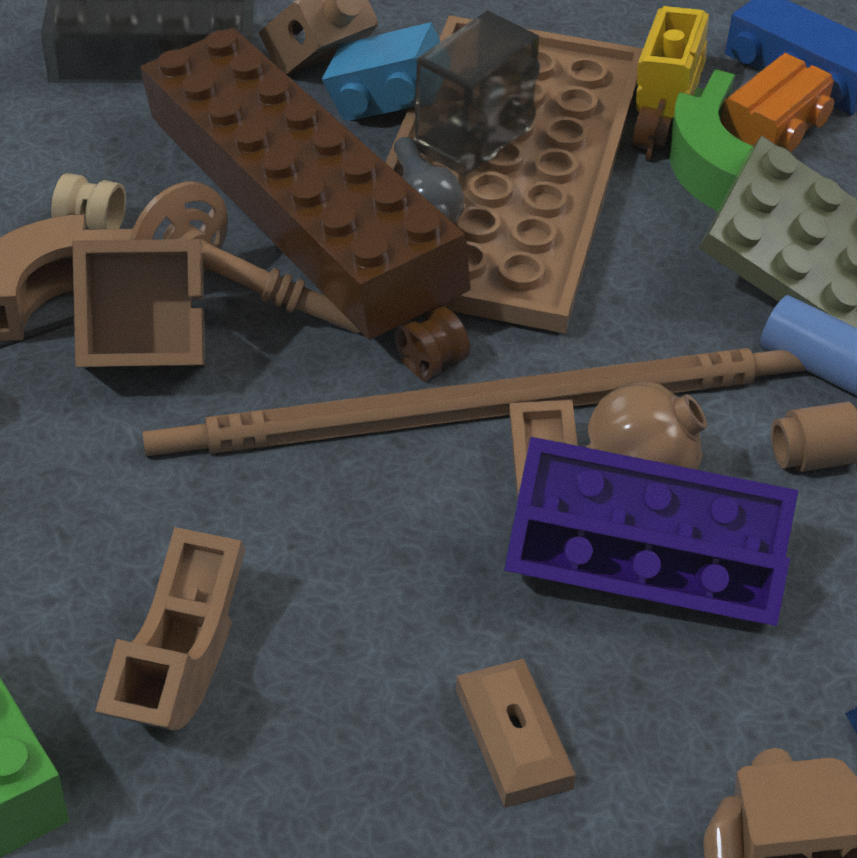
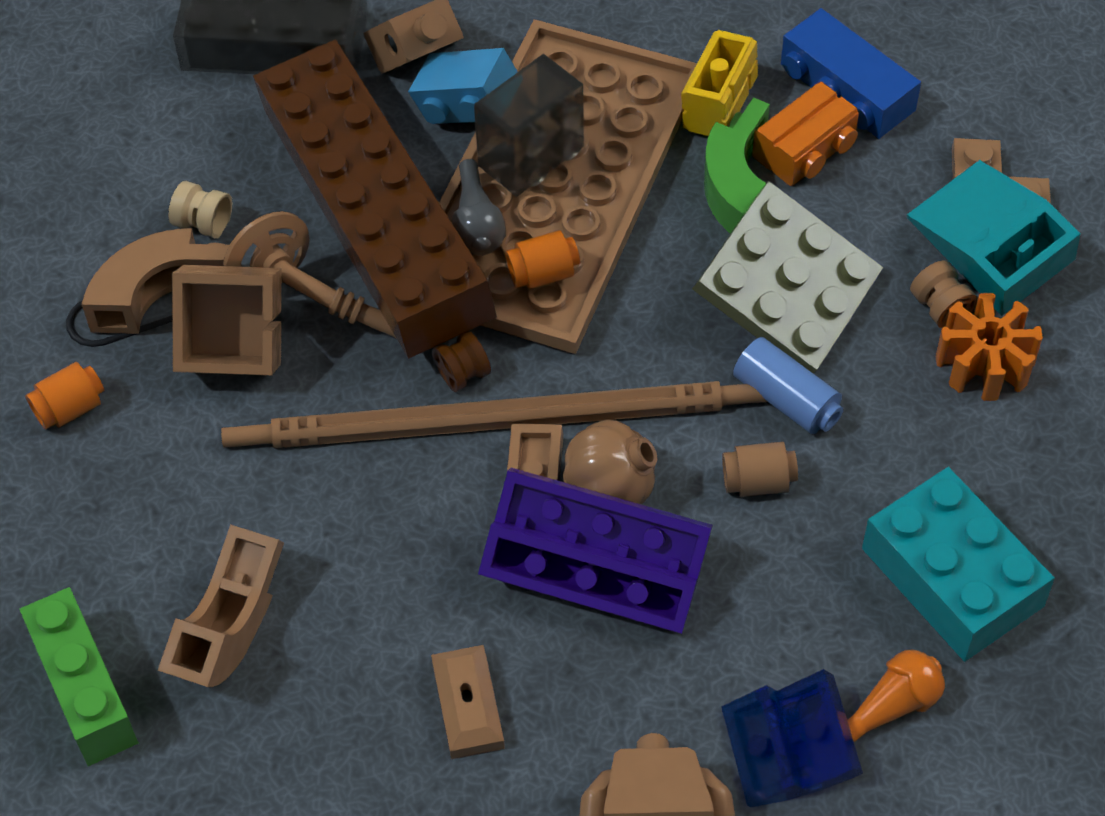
camera: 10 degrees right, 10 degrees up
reddish brown plate [632,98,673,162] -> none
none -> orange brick [505,230,580,290]

